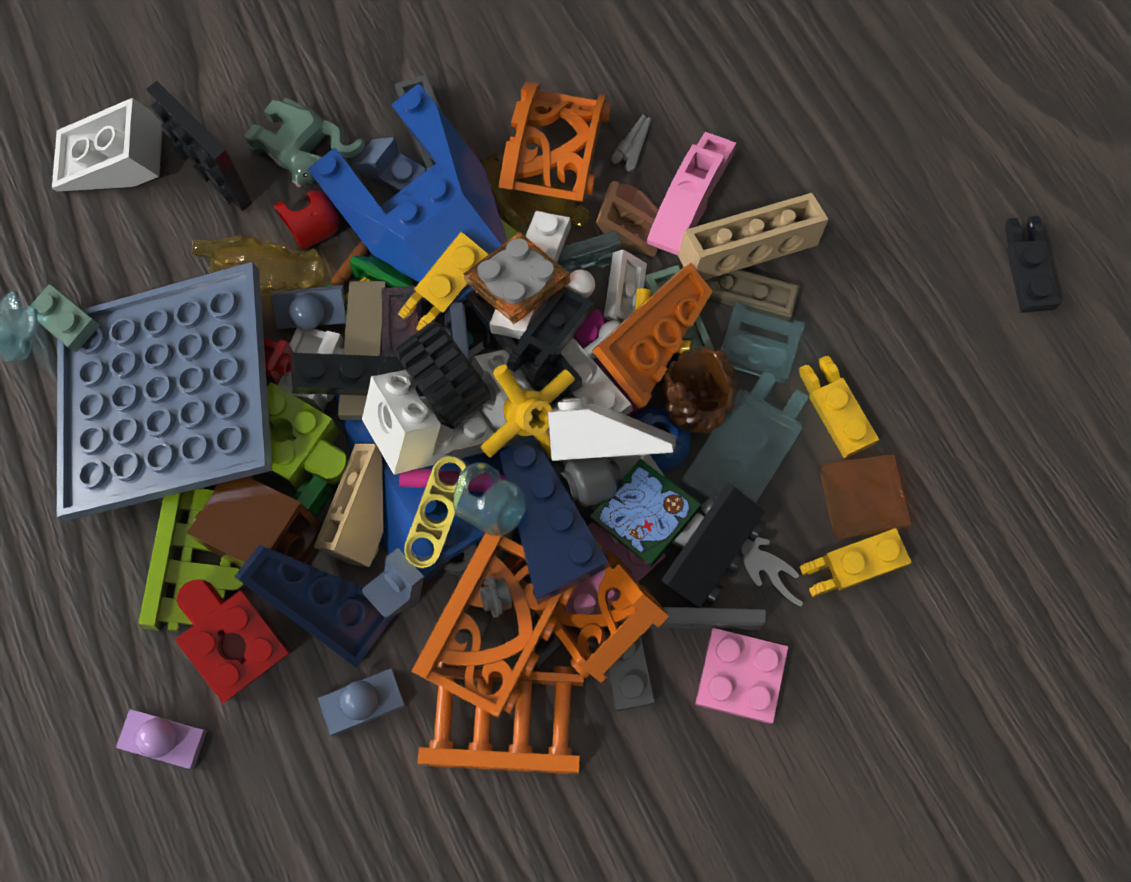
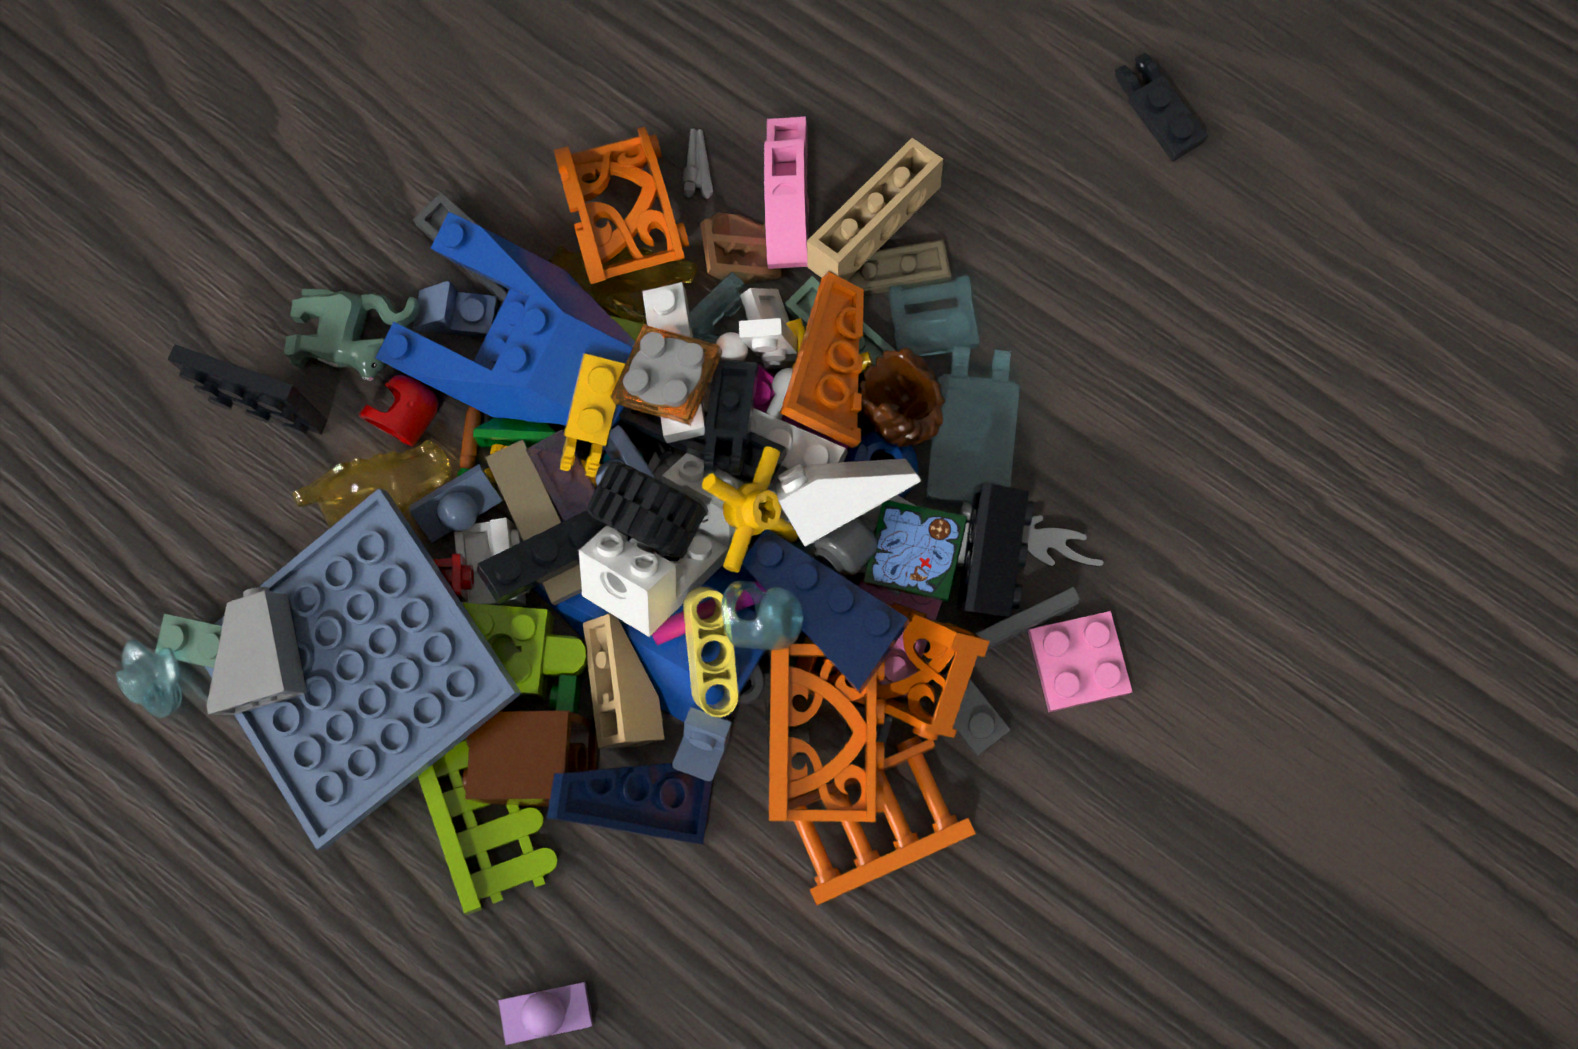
camera: 25 degrees left, 5 degrees up
white slope [52,98,162,192] -> none
red brick [175,579,292,703] -> none
sand blue tile [318,668,406,736] -> none
dark grey plate [479,575,512,618] -> none
yellow hinge [799,355,879,459] -> none
yellow hinge [800,528,912,597] -> none
clear orange plate [819,454,911,539] -> none
none -> light grey slope [207,587,307,716]
none -> white plate [739,318,797,361]

